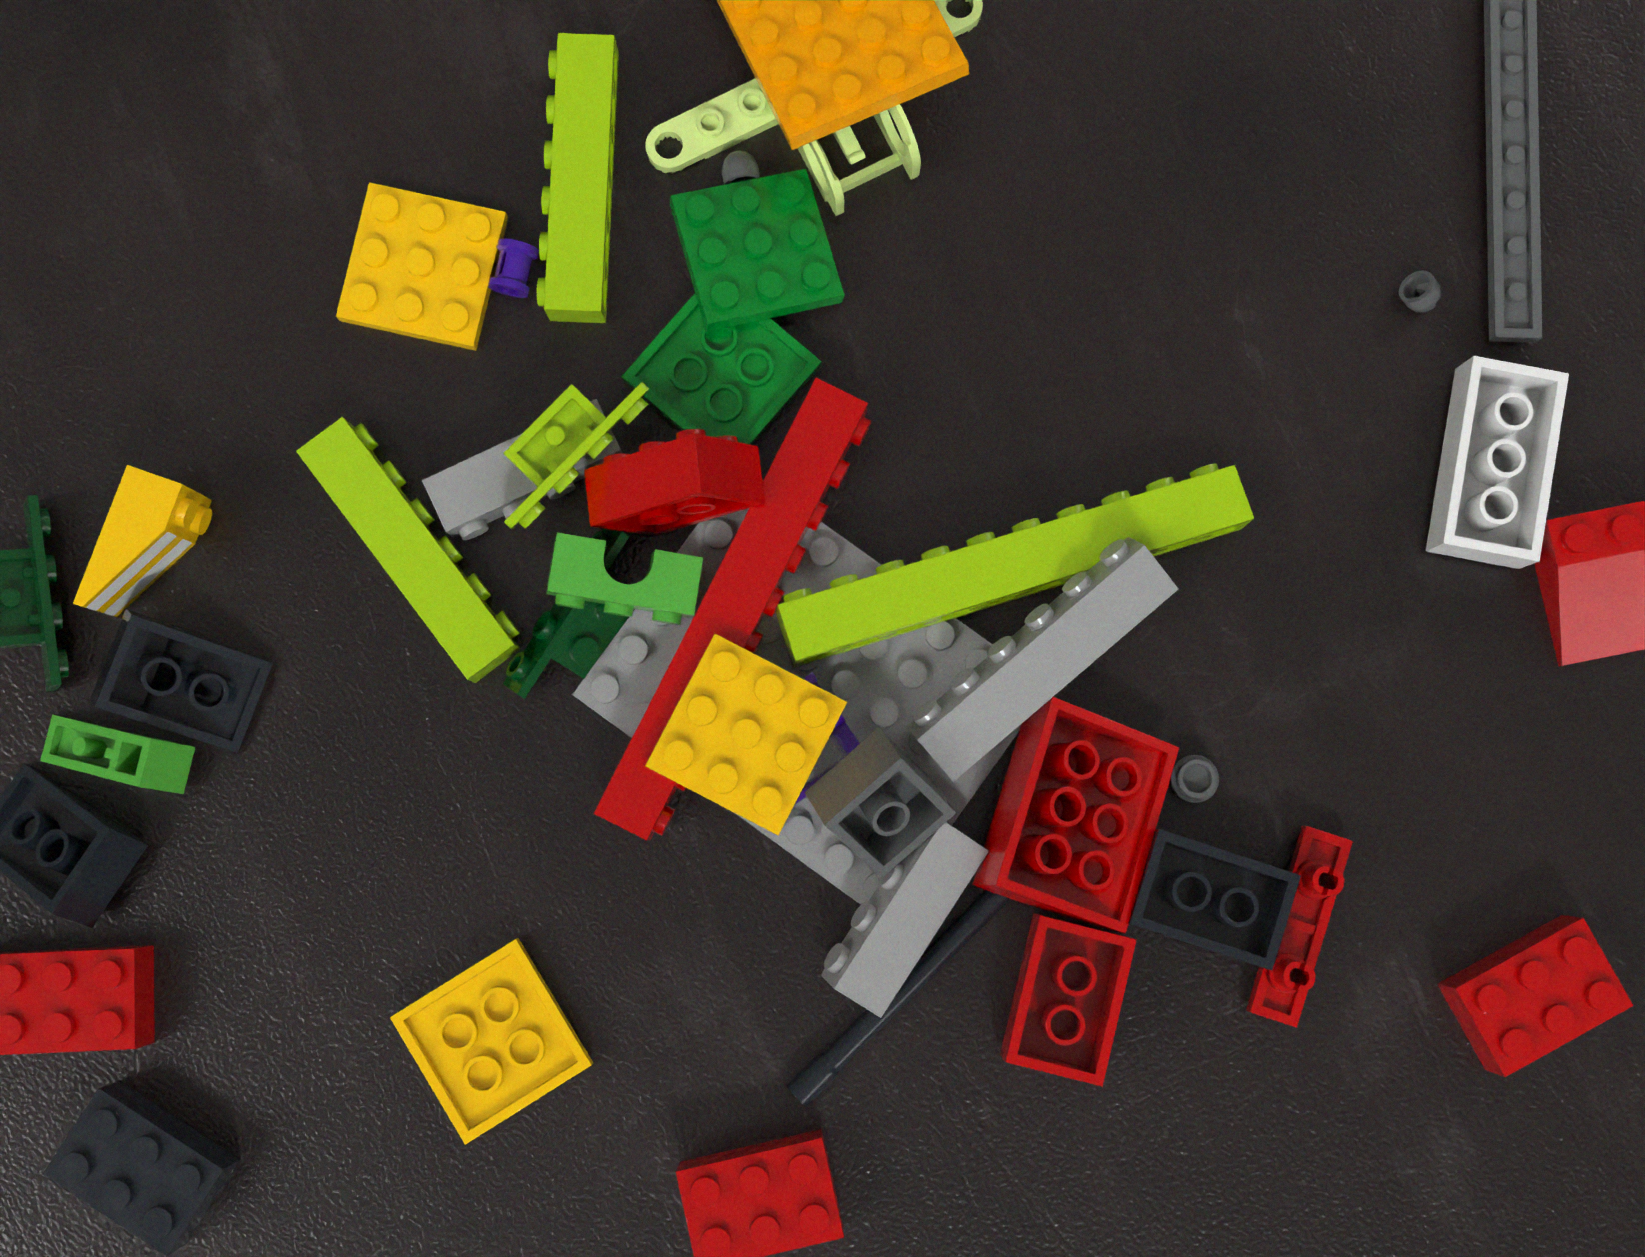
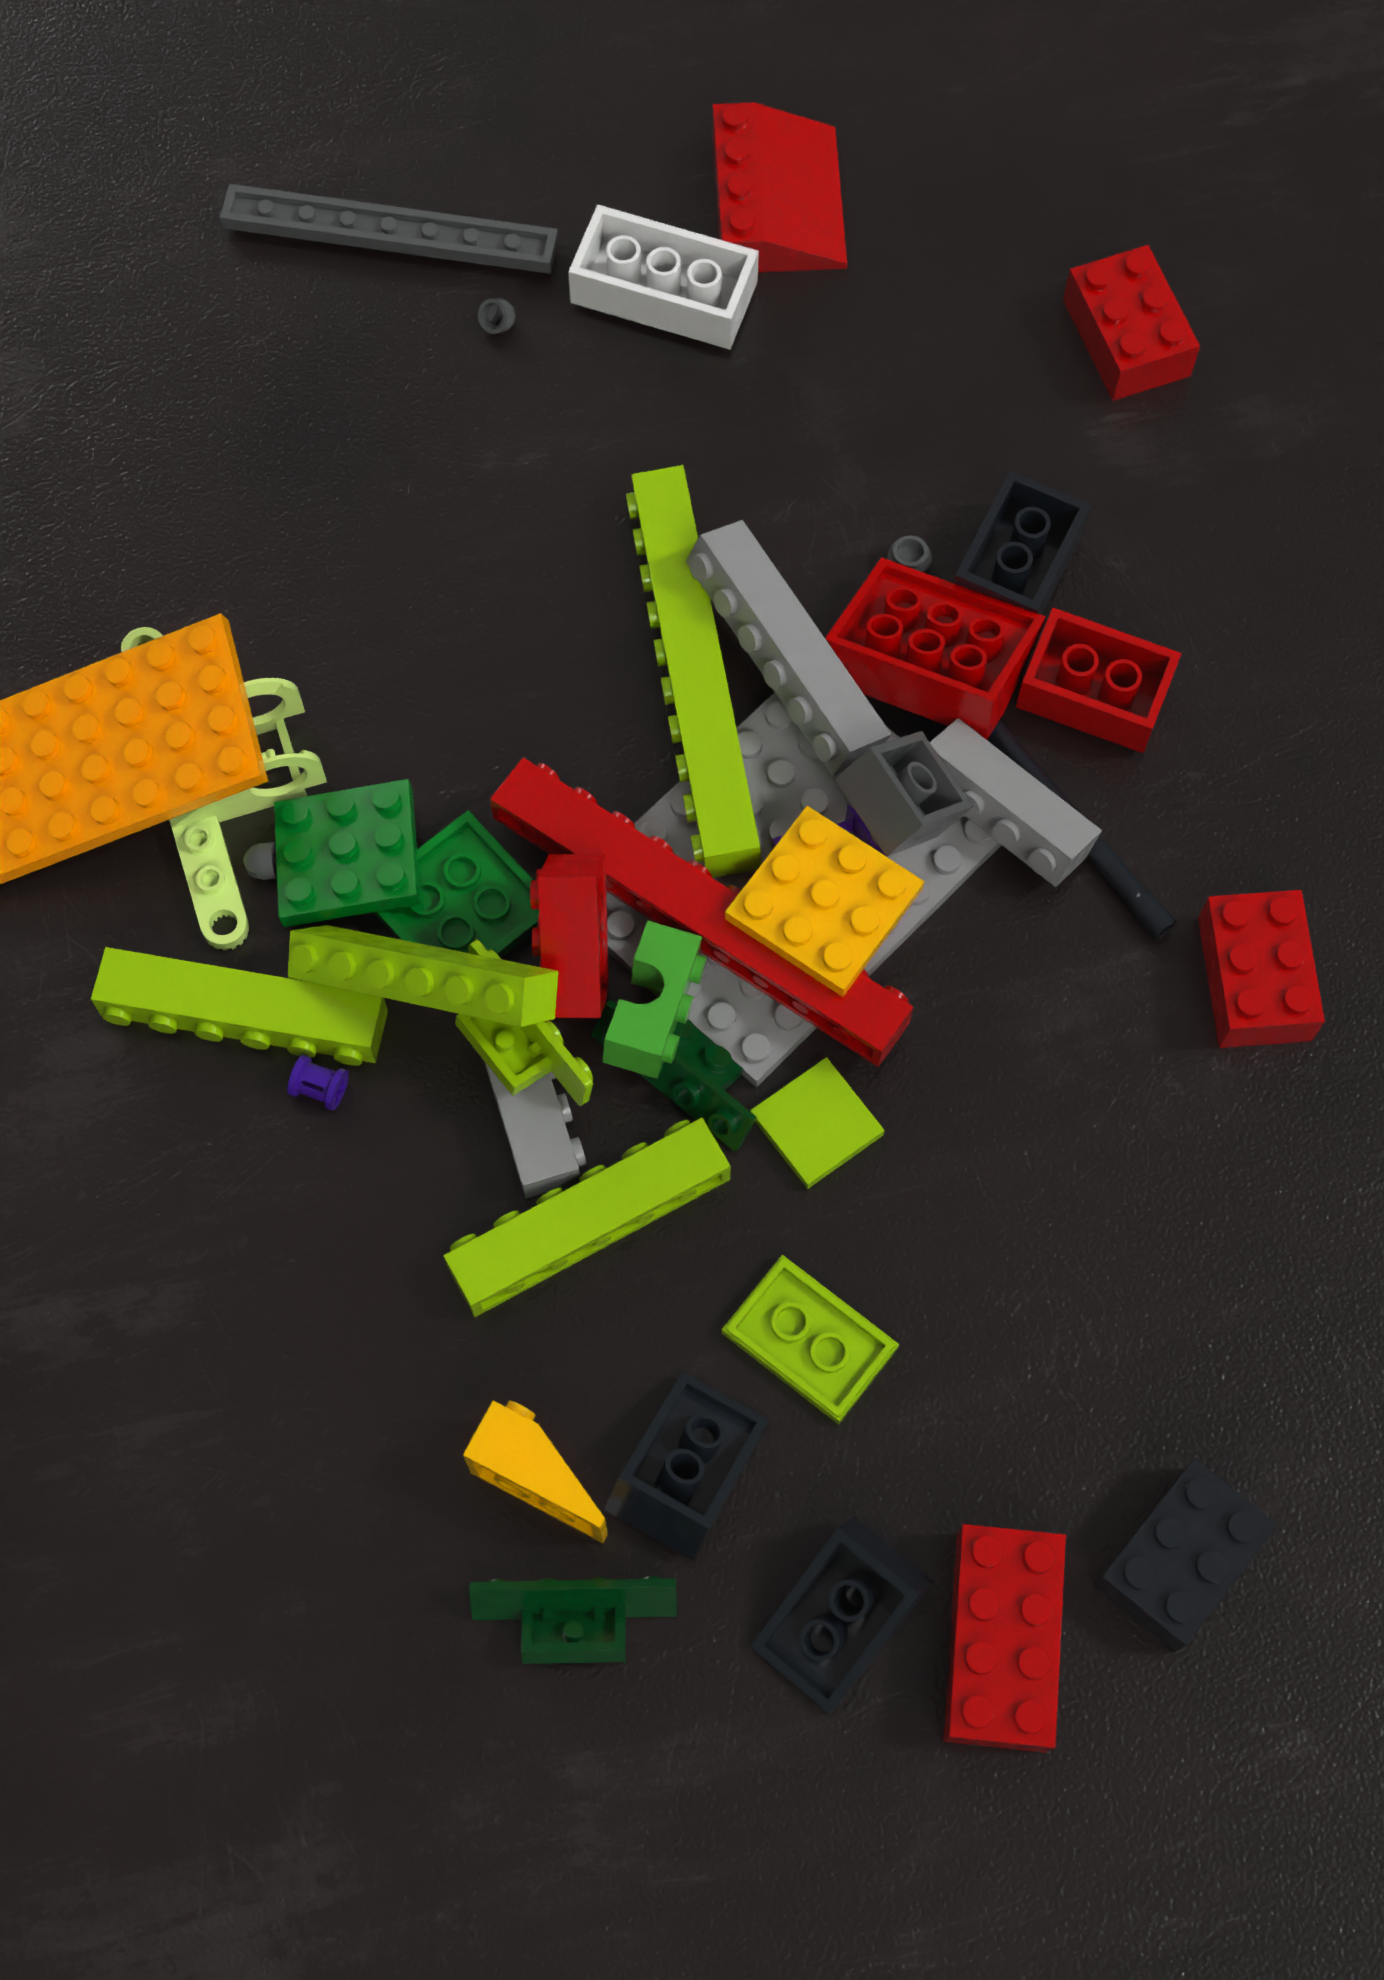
camera: 80 degrees left, 15 degrees down
bright green slope [40,714,195,794] -> none
yellow plate [336,182,508,351] -> none
yellow plate [390,938,593,1145] -> none
red plate [1246,826,1353,1028] -> none
none -> lime brick [288,925,558,1027]
none -> lime tile [722,1255,899,1425]
none -> lime tile [750,1057,885,1189]

